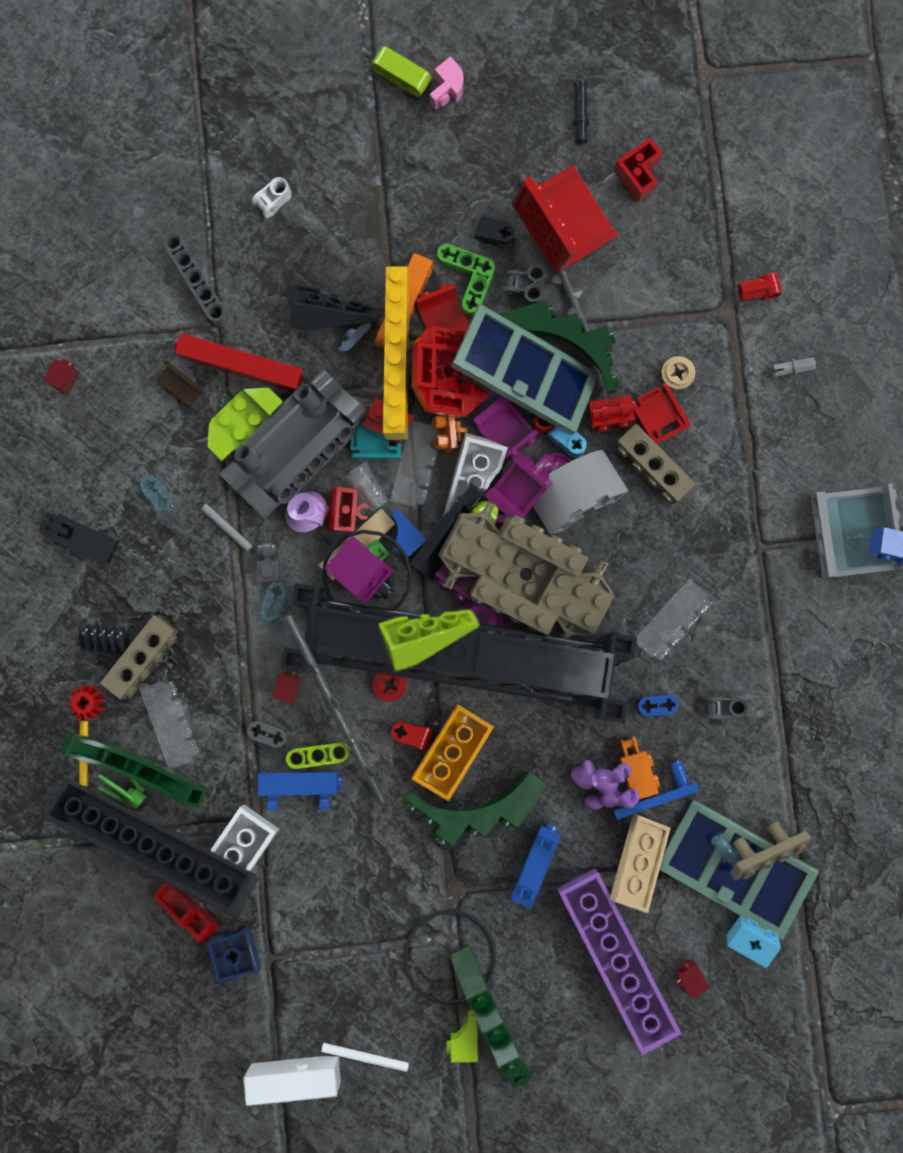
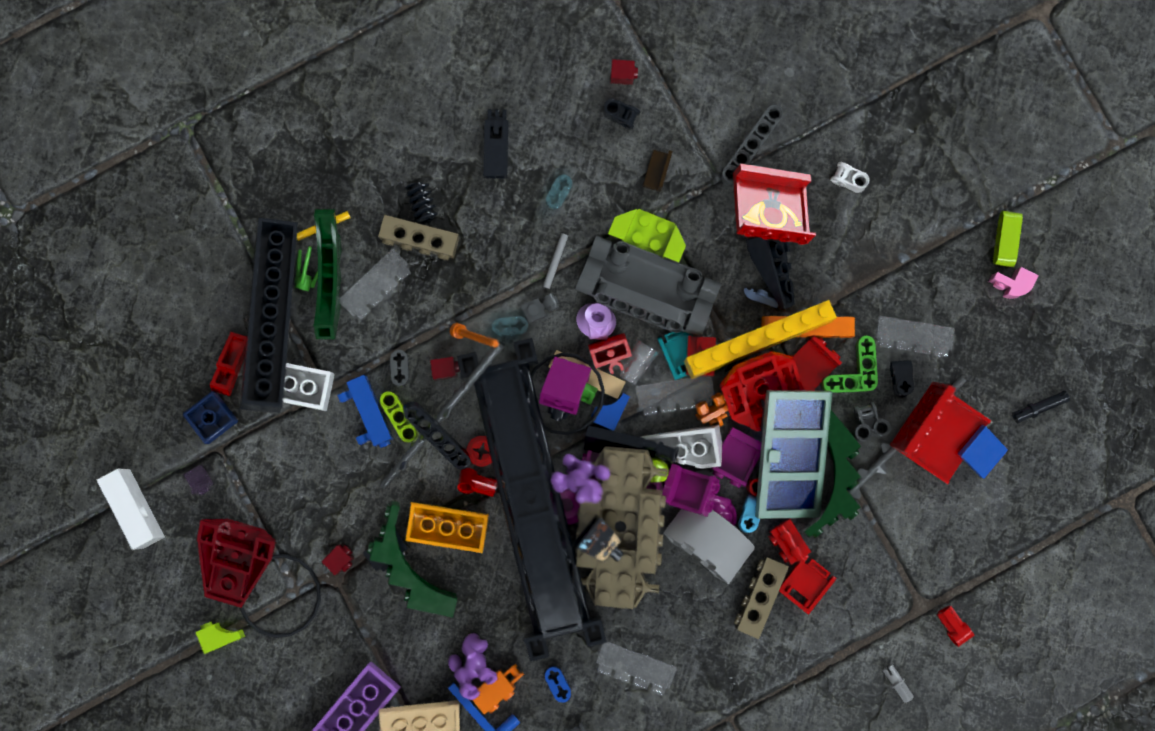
camera: 65 degrees right, 0 degrees up
red gear [66,685,105,721] -> none
red brick [174,333,304,392] -> none
white bar [321,1043,409,1072] -> none
lime wedge [379,610,479,671] -> none
red piece [391,721,434,750] -> none
dark green arch [450,946,534,1088] -> none
blue brick [510,823,561,909] -> none
red brick [614,137,663,203] -> none
tan gear [661,356,695,390] -> none
none -> clear purple bracket [184,465,214,496]
none -> dark red wedge [197,519,276,608]
none -> dark red brick [321,544,354,575]
none -> black beam [403,401,470,469]
none -> orange piece [450,323,499,348]
none -> red piece [457,468,497,497]
none -> medium lavender animal [551,454,610,503]
none -> torso [573,514,624,562]
none -> black piece [603,98,641,130]
none -> panel [733,164,816,245]
none -> clear windscreen [876,316,955,357]
none -> blue tile [958,425,1008,479]

